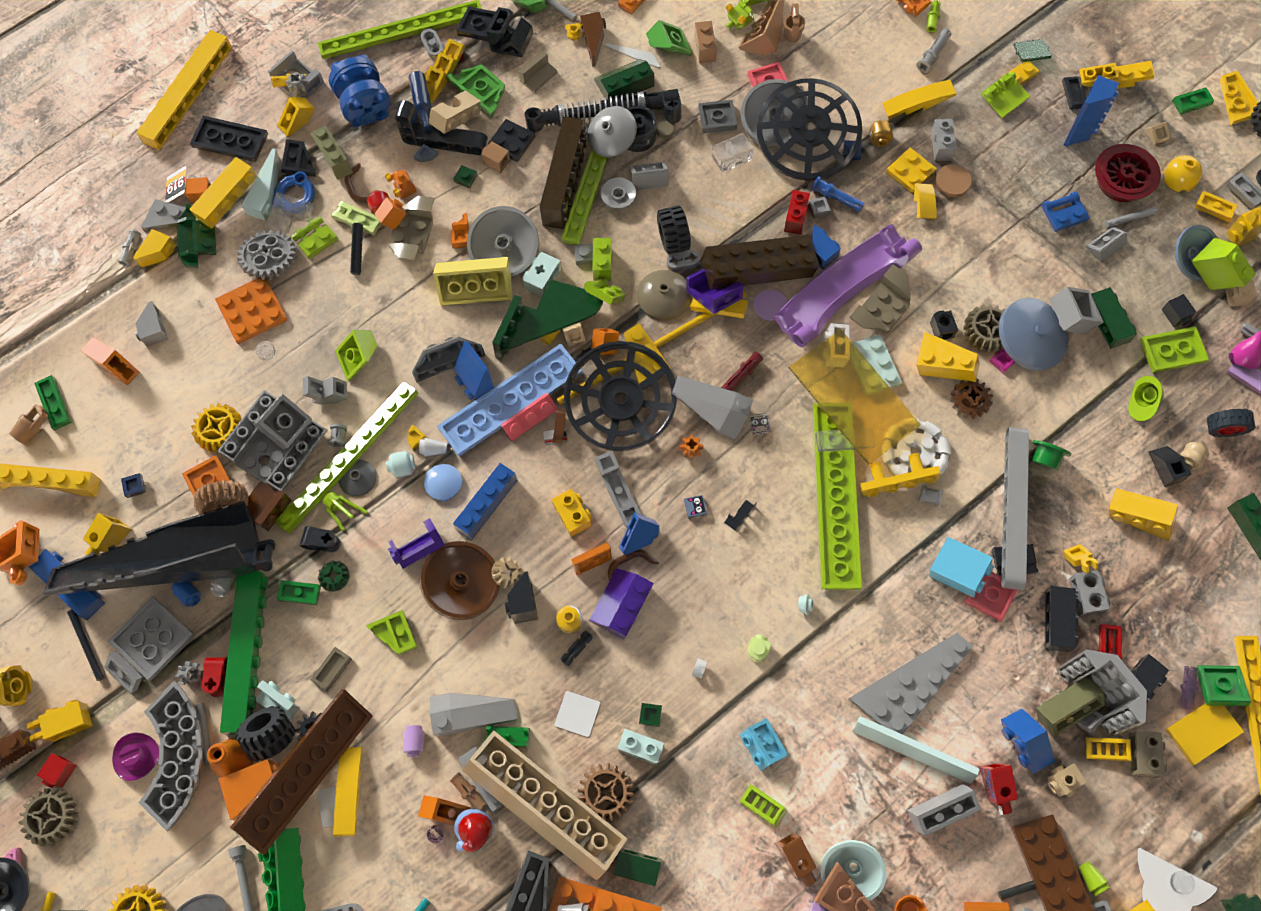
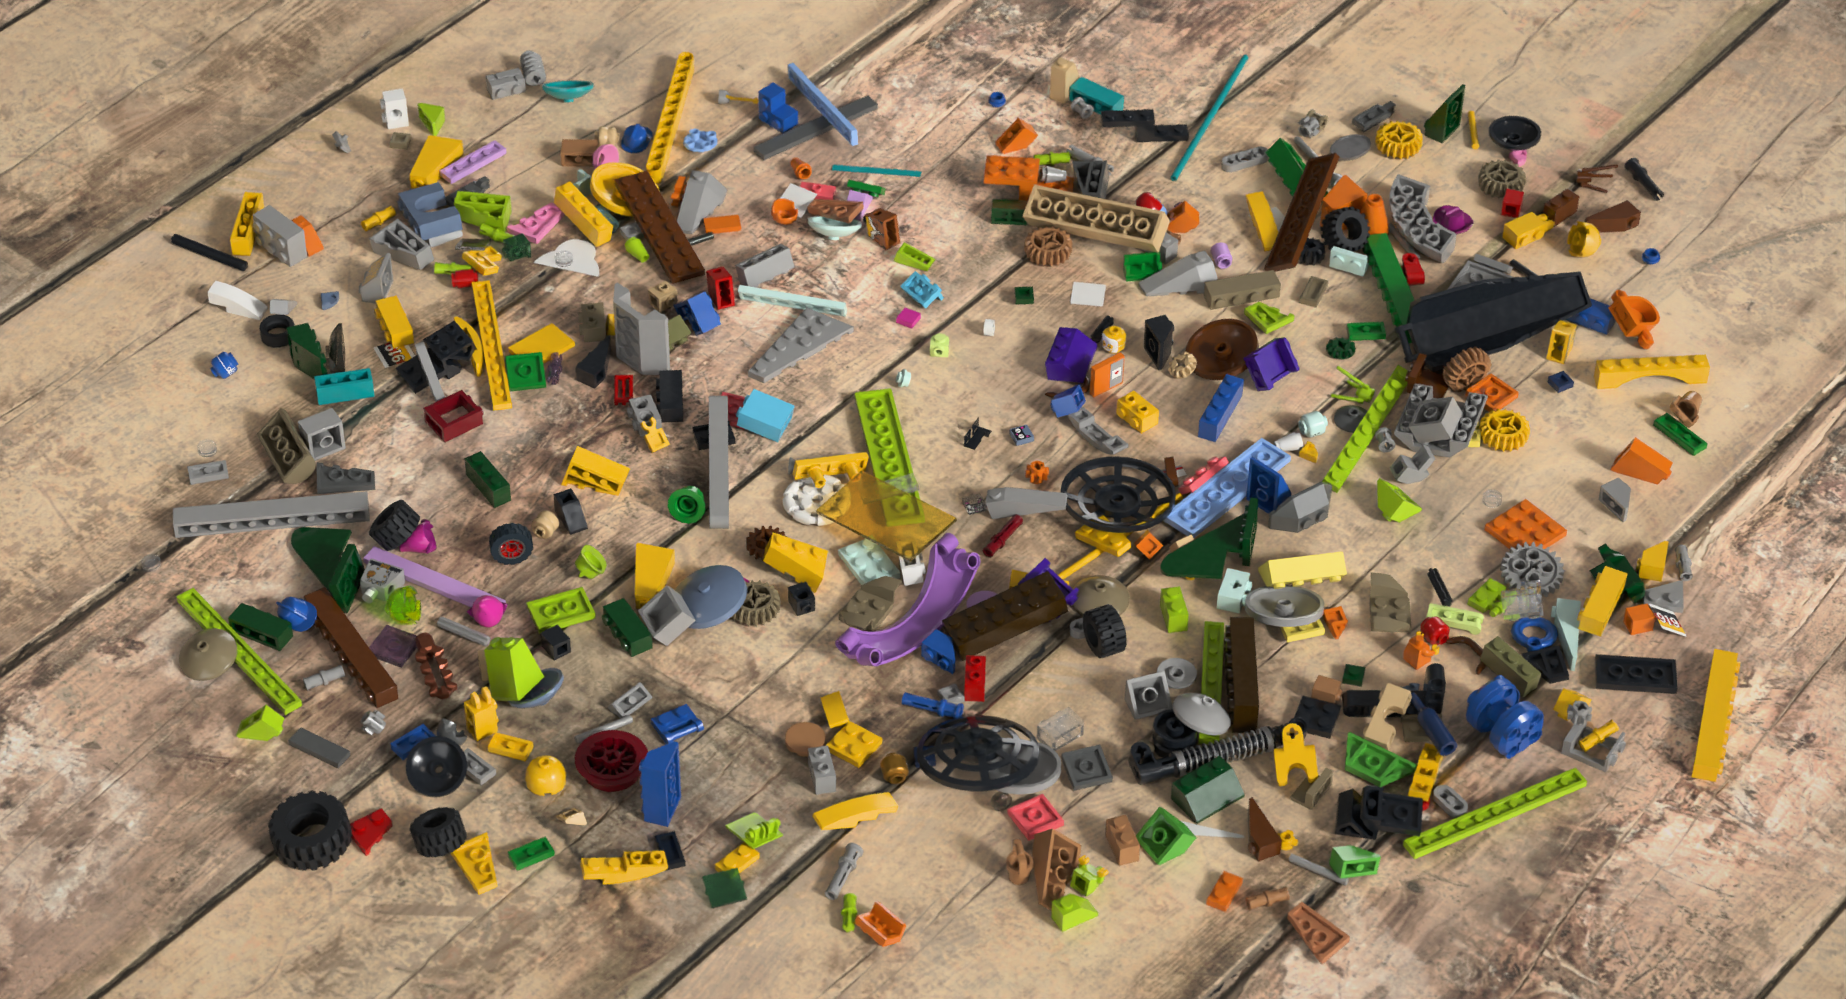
camera: 165 degrees right, 25 degrees down
light grey gear [175,661,203,687] -> none
black piece [299,526,341,552] -> none
orange brick [375,197,407,230] -> none
light blue dish [424,464,463,502] -> none
light grey plate [574,244,593,265] -> none
lime plate [584,278,626,305] -> none
light aqua brick [617,729,664,766] -> none
none -> yellow slope [635,543,675,609]
none -> dark pink tile [896,308,921,329]
none -> dark tan brick [1204,270,1281,310]
none -> yellow piece [1273,723,1318,787]

